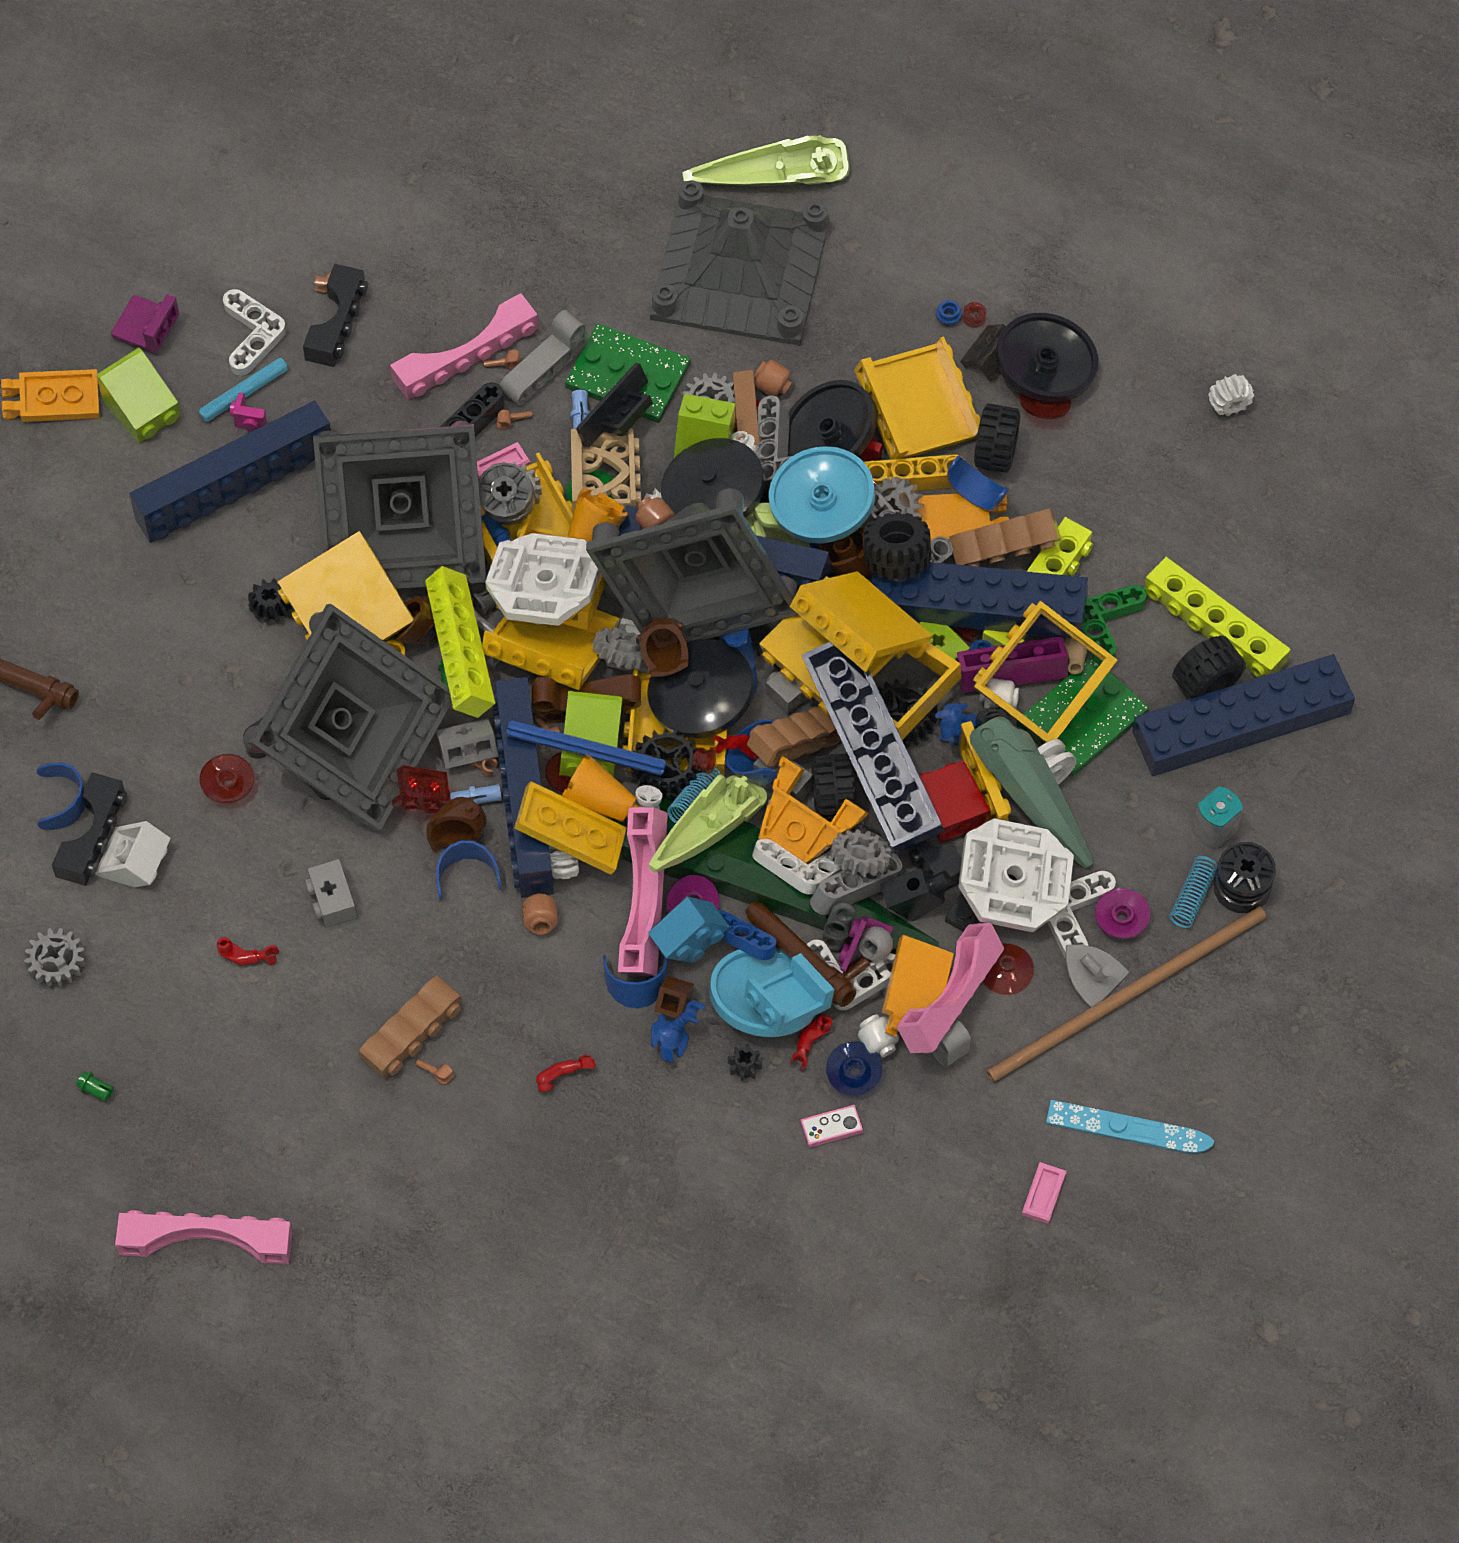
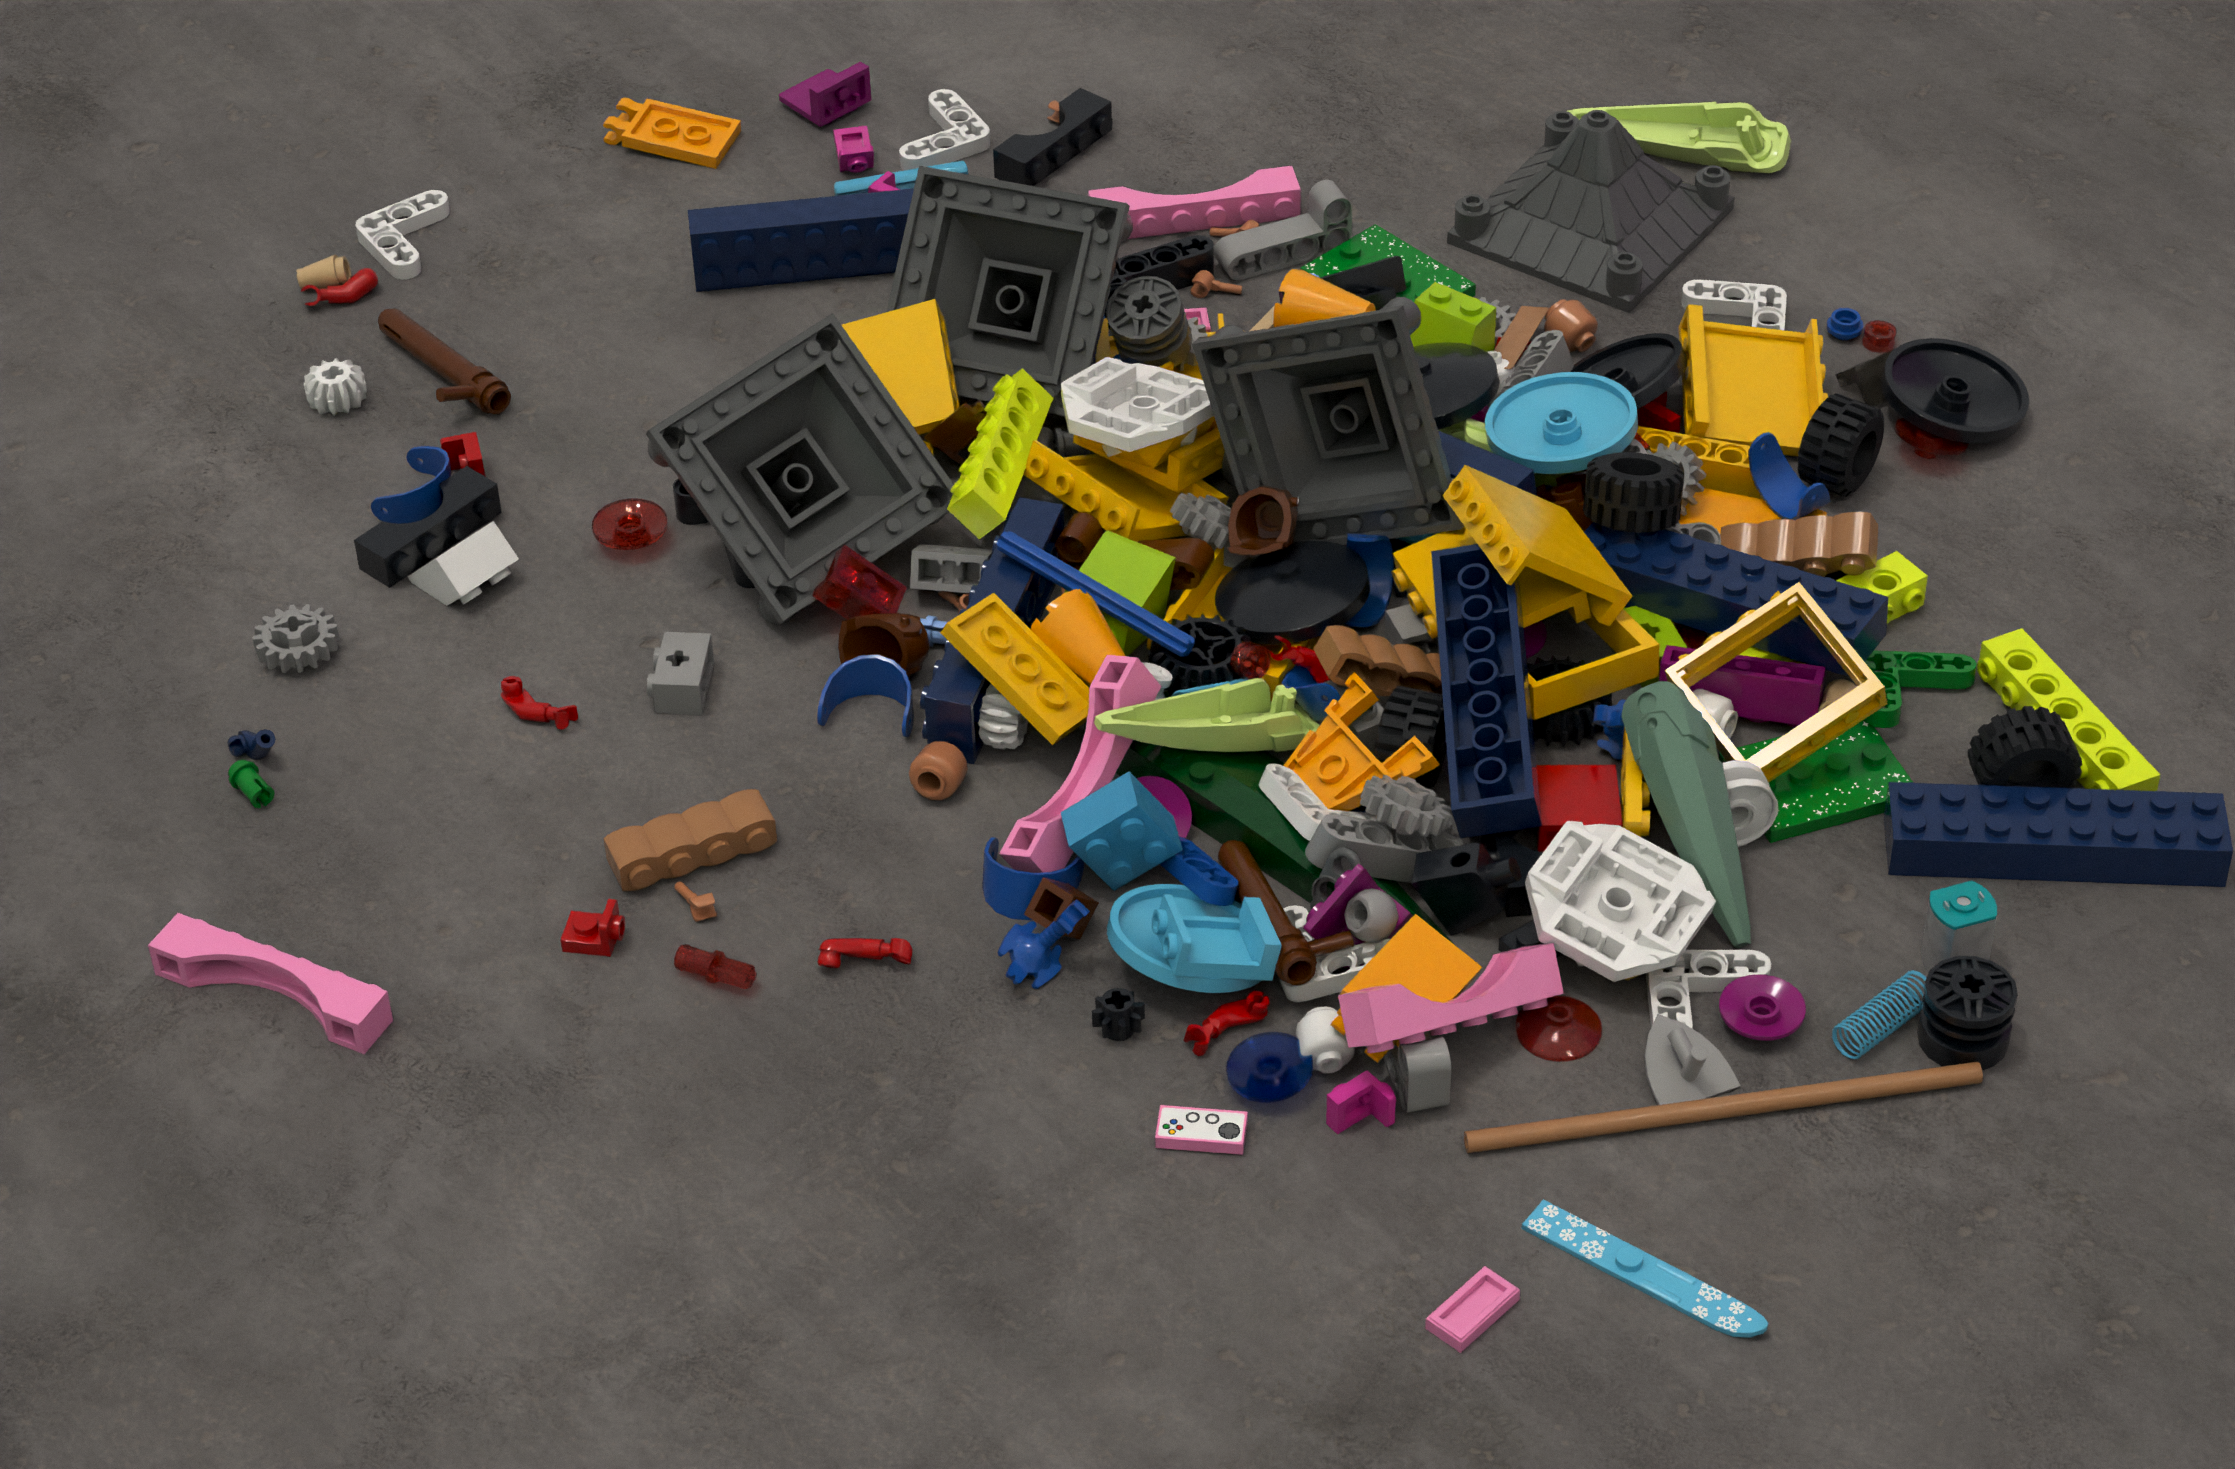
camera: 25 degrees right, 20 degrees down
lime slope [97,347,181,443] -> none
white gear [1208,374,1254,416] -> none
none -> dark blue arm [227,729,276,760]
none -> red bracket [440,432,486,477]
none -> red bracket [560,899,625,957]
none -> clear red axle [674,944,757,989]
none -> dark pink bracket [833,125,874,173]
none -> light orange cone [1273,269,1376,327]
none -> dark pink bracket [1326,1070,1396,1134]
none -> white beam [1681,279,1787,330]

